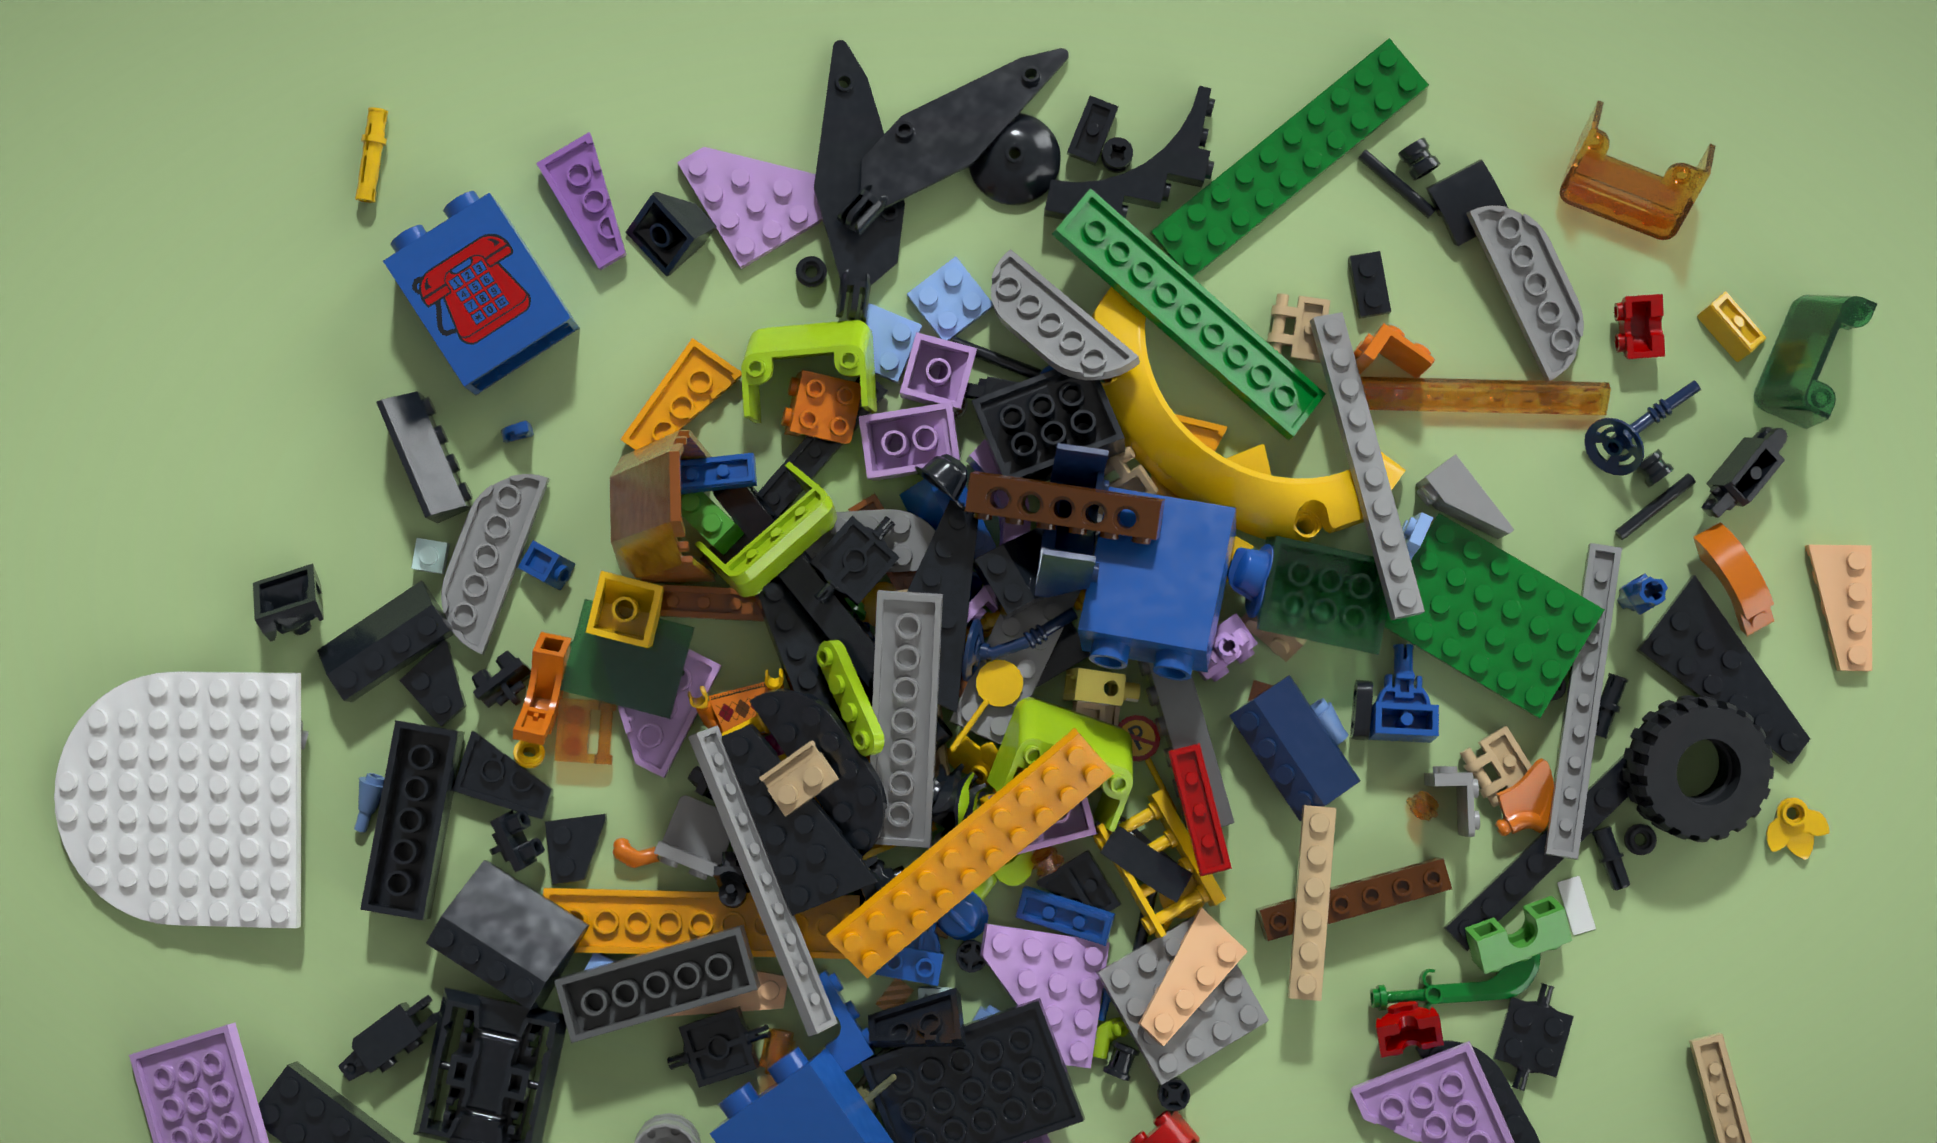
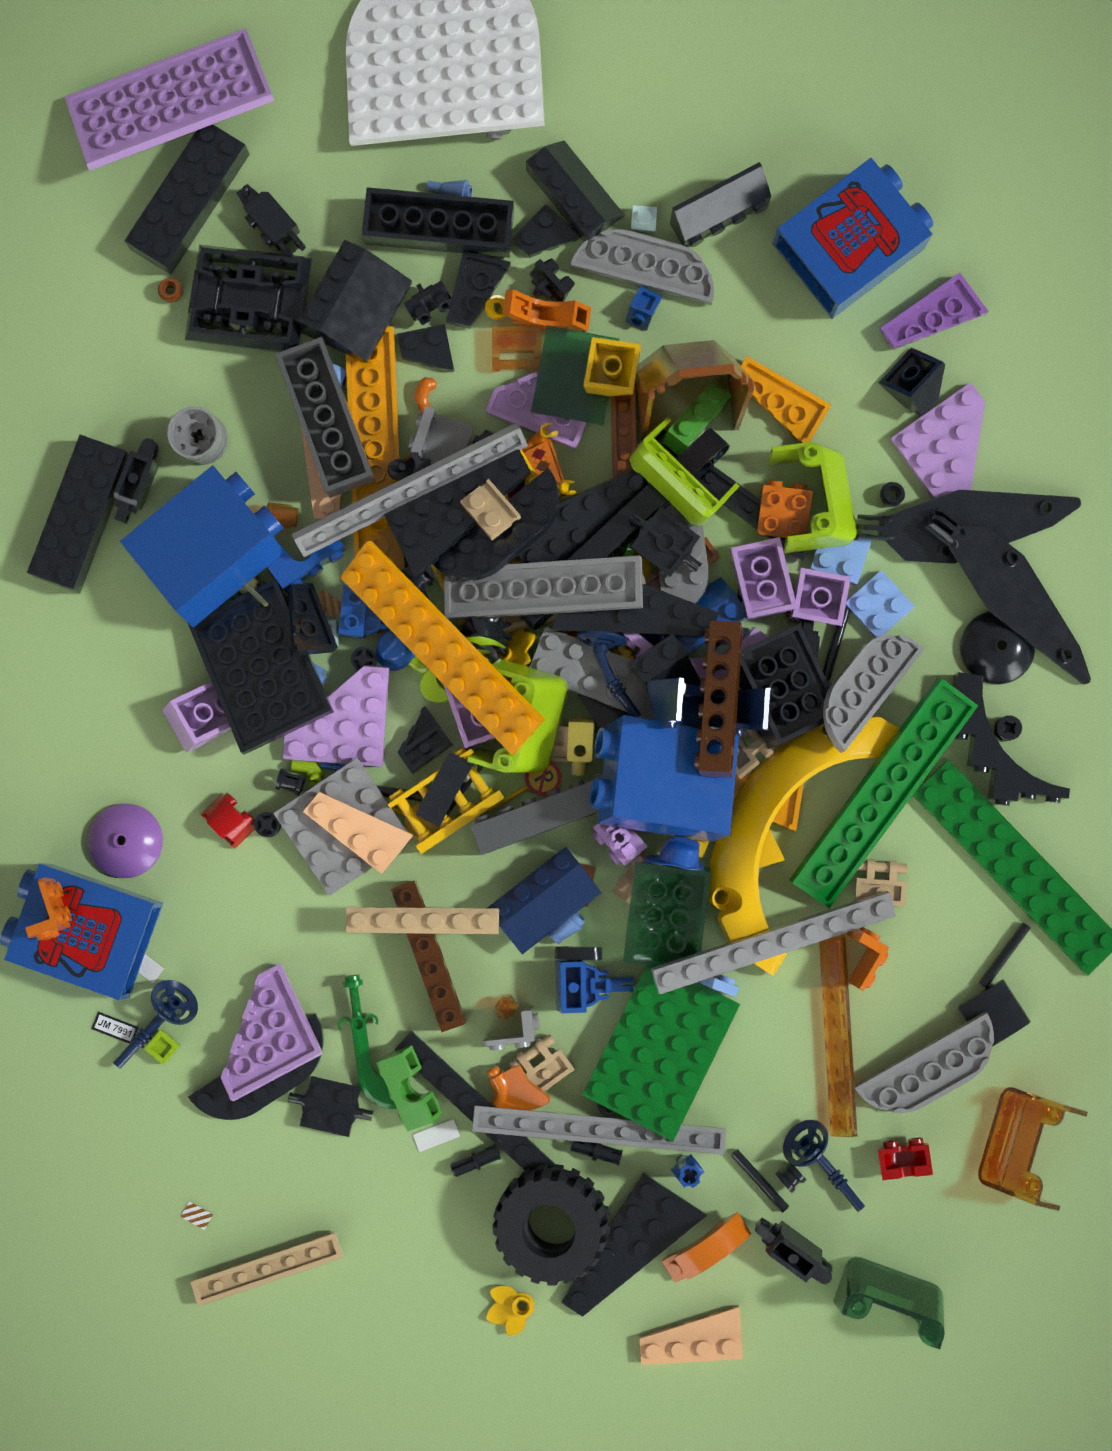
camera: 85 degrees right, 0 degrees up
black brick [253,563,324,642] -> none
yellow pin [355,107,388,203] -> none
blue tile [501,421,534,443] -> none
black plate [667,1006,771,1088] -> none
blue tile [680,453,757,494] -> none
lime plate [816,640,884,756] -> none
black piece [915,454,968,514] -> none
yellow piece [949,660,1023,752] -> none
blue tile [1016,885,1115,946] -> none
clear orange plate [1031,846,1064,877] -> none
black plate [1067,95,1119,166] -> none
red tile [1168,743,1232,877] -> none
black plate [1348,251,1391,319] -> none
red cylinder [1376,1001,1444,1058] -> none
black wheel [1398,137,1441,181] -> none
light grey slope [1416,454,1514,539] -> none
black plate [1624,824,1657,855] -> none
yellow slope [1697,291,1766,362] -> none

